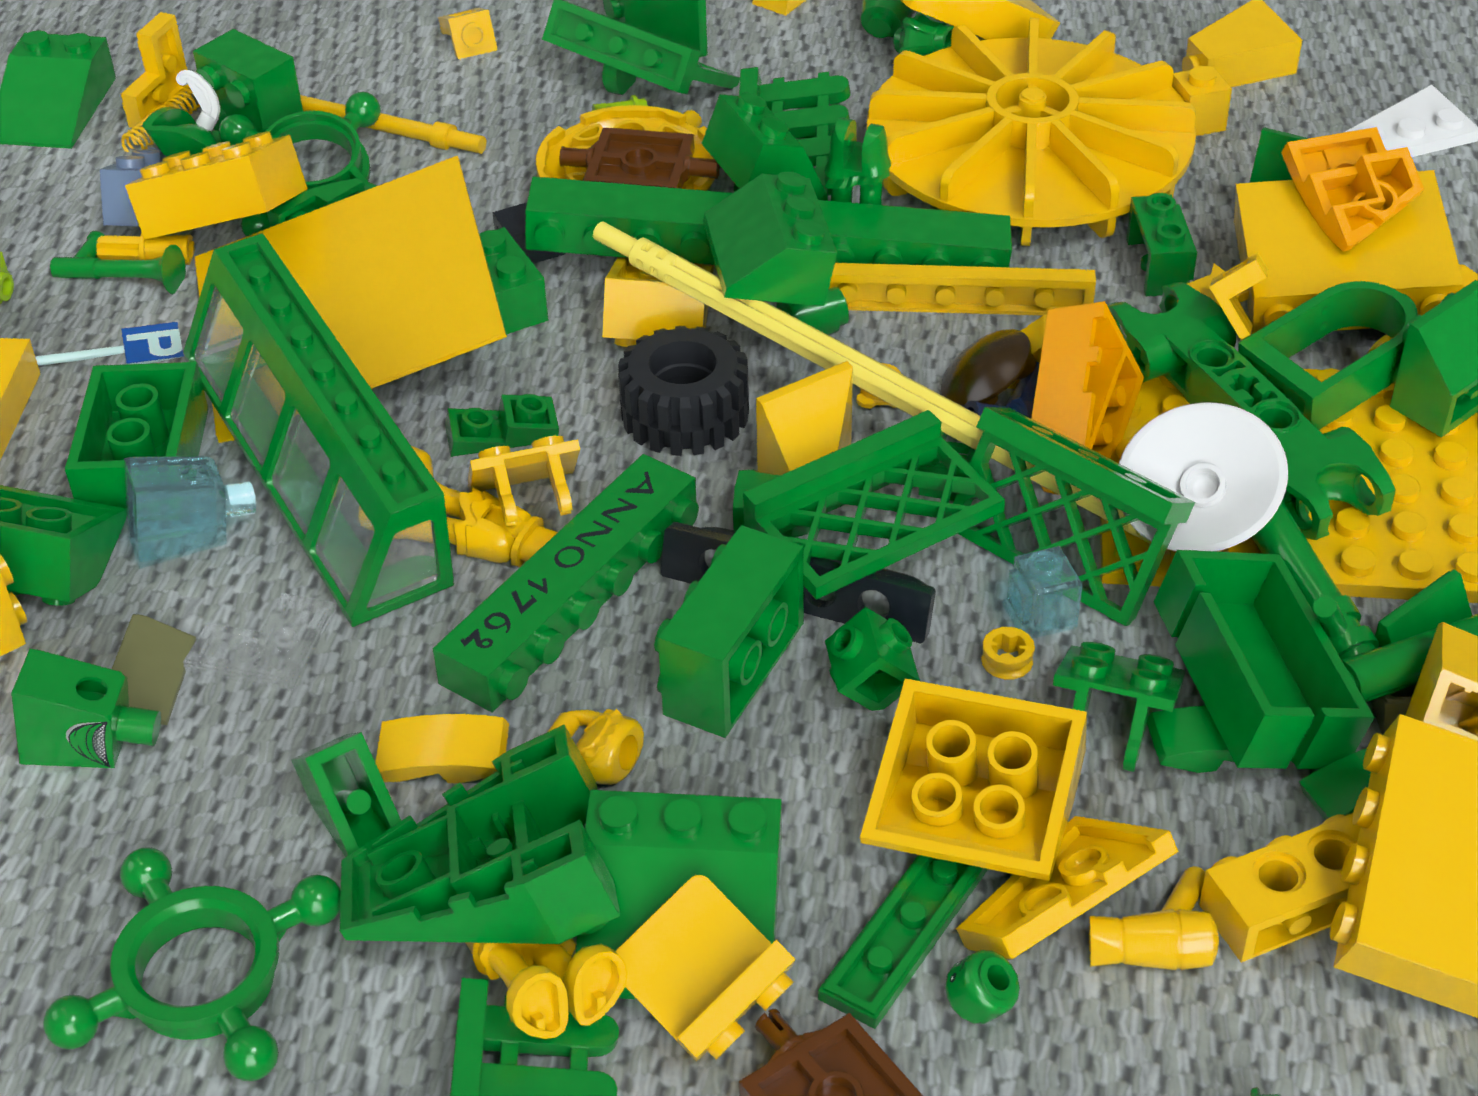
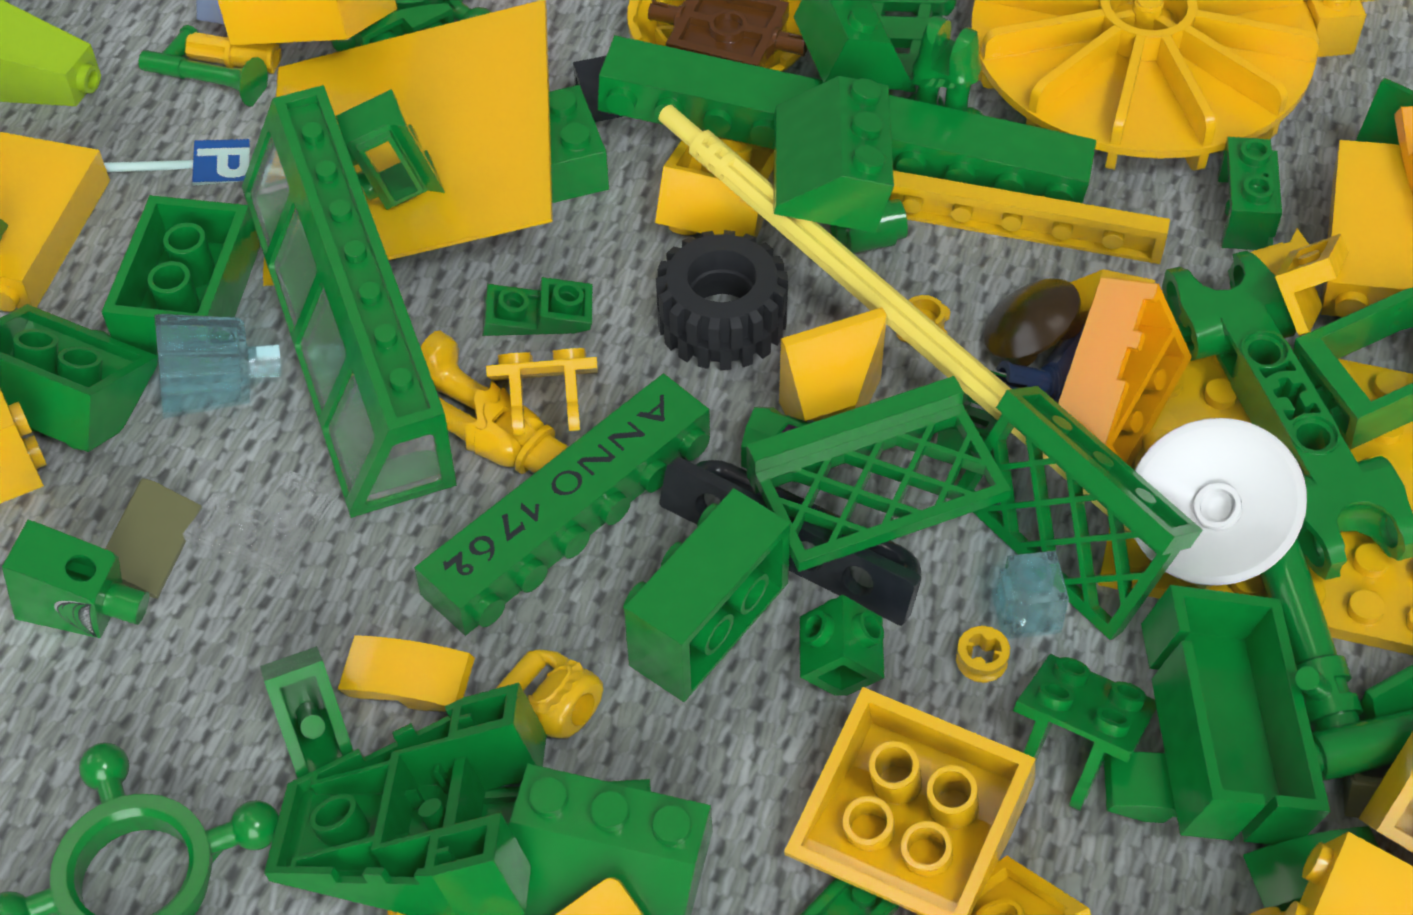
camera: 10 degrees right, 10 degrees up
none -> green window [336,89,445,210]

